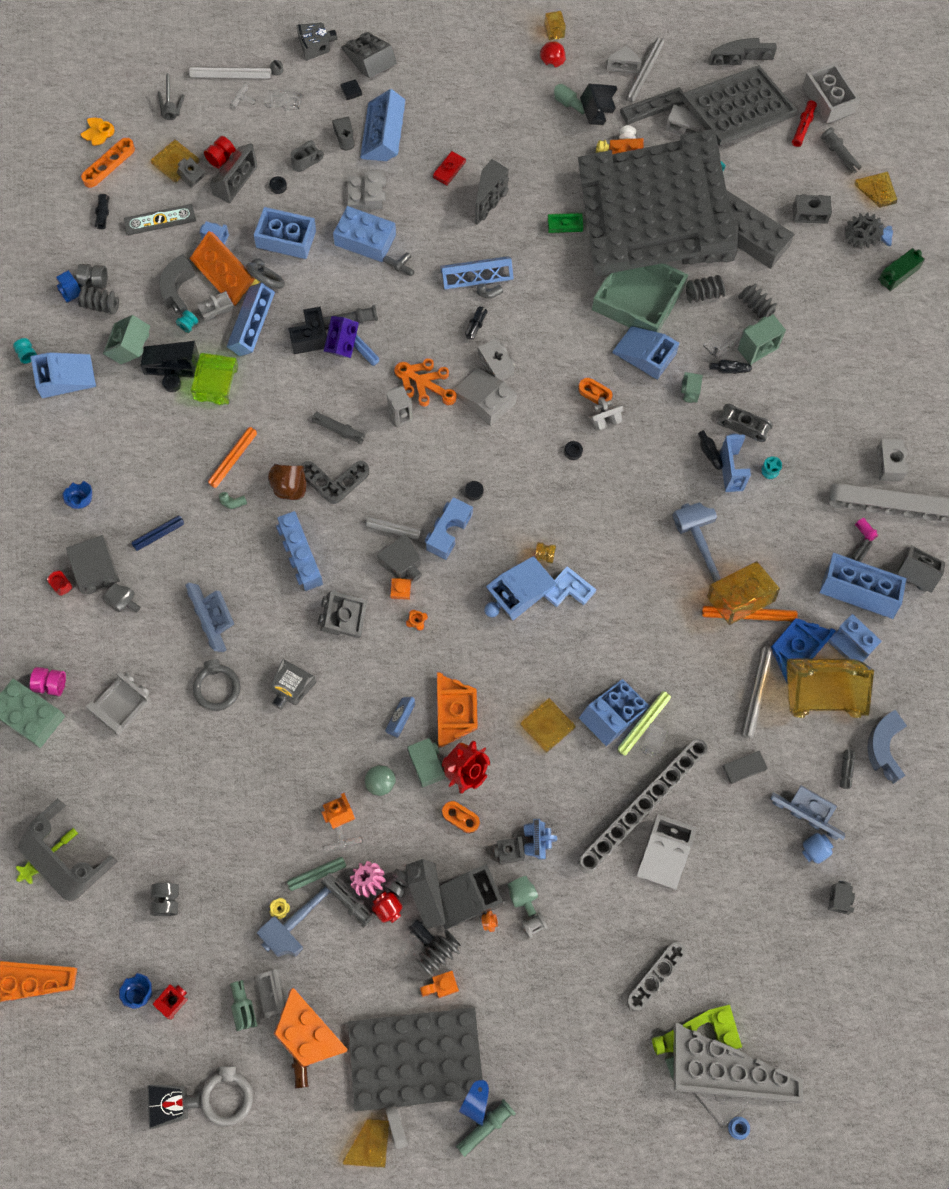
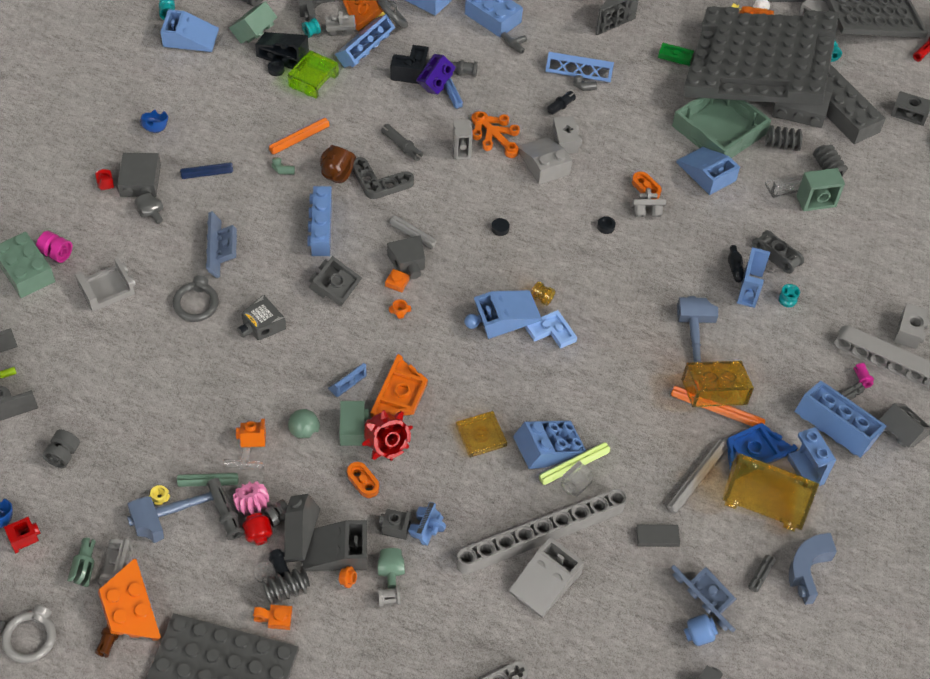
camera: 20 degrees right, 15 degrees down
medium blue arch [425,497,473,560] -> none
sand green brick [681,372,703,403] -> none
black piece [709,360,752,374] -> none

